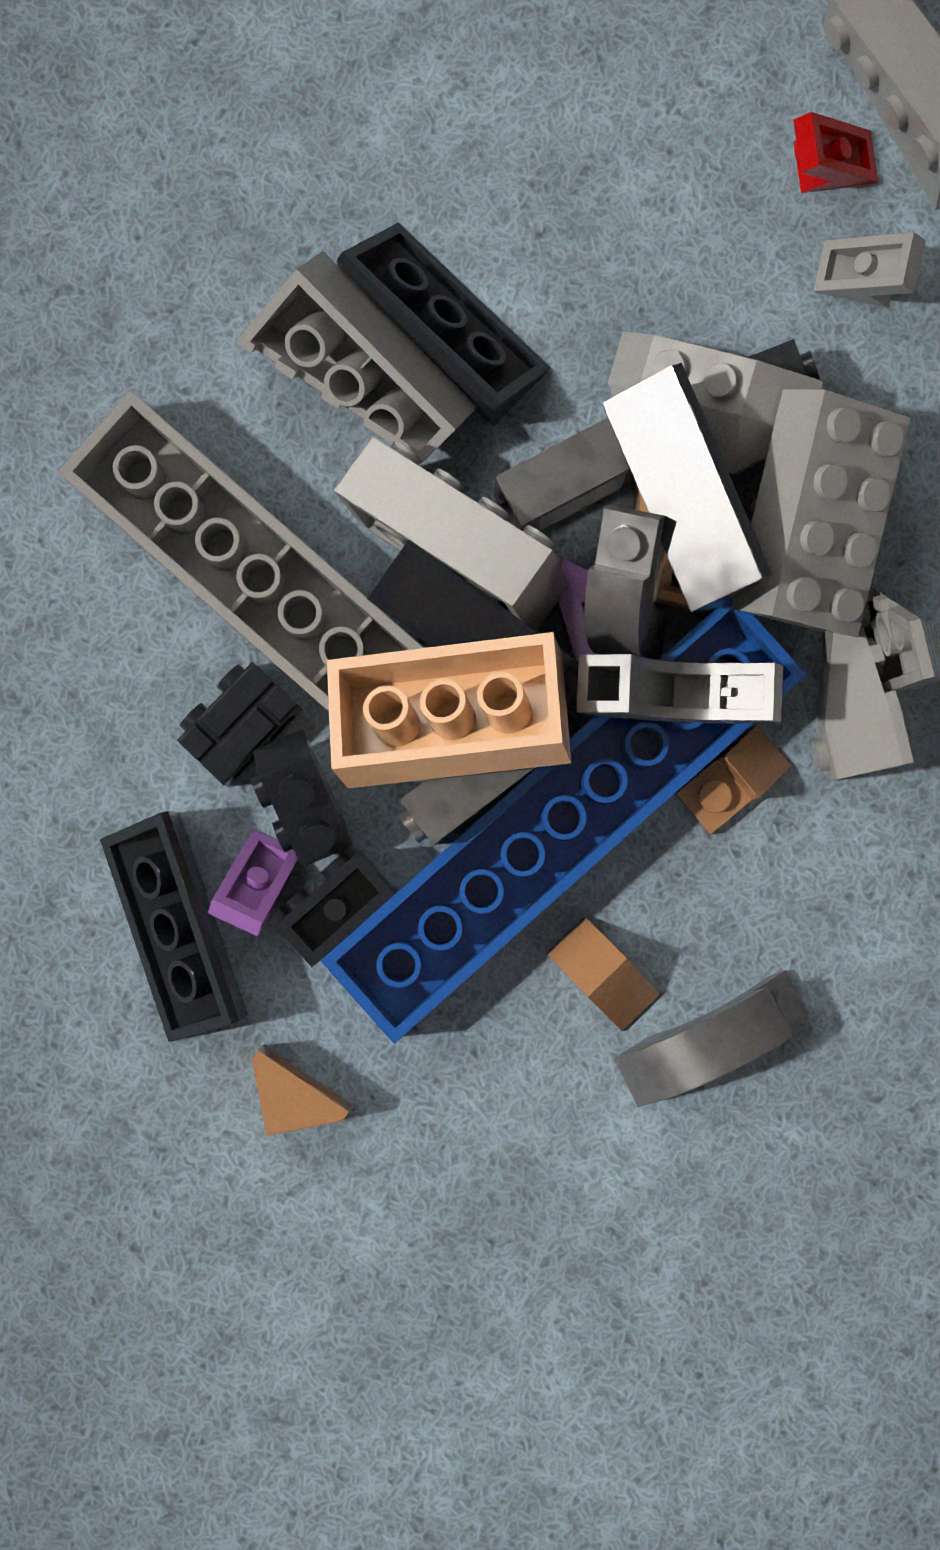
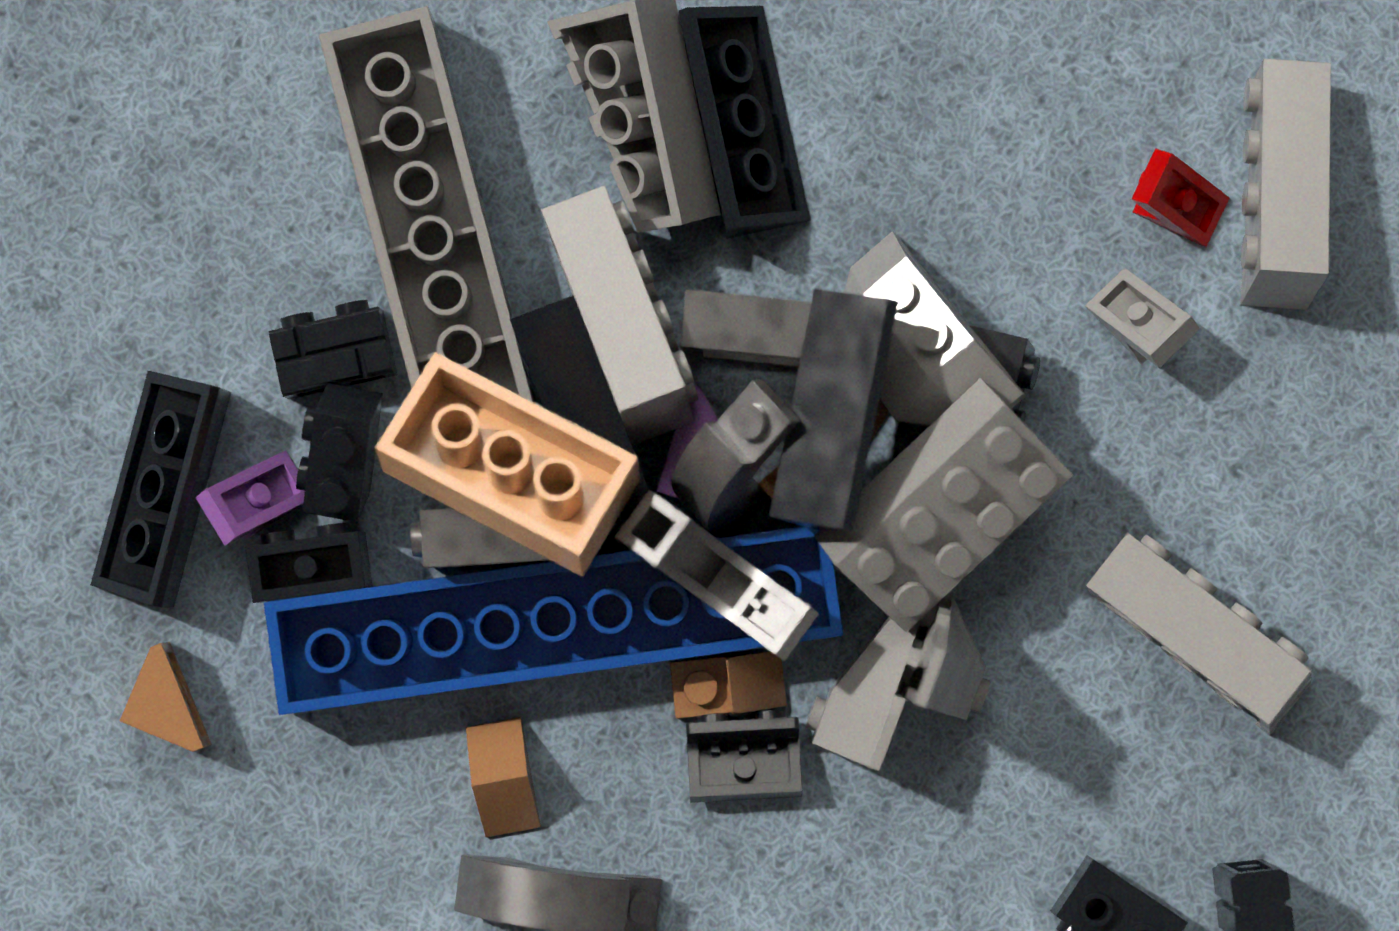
camera: 40 degrees right, 0 degrees up
none -> bracket [686,710,803,803]

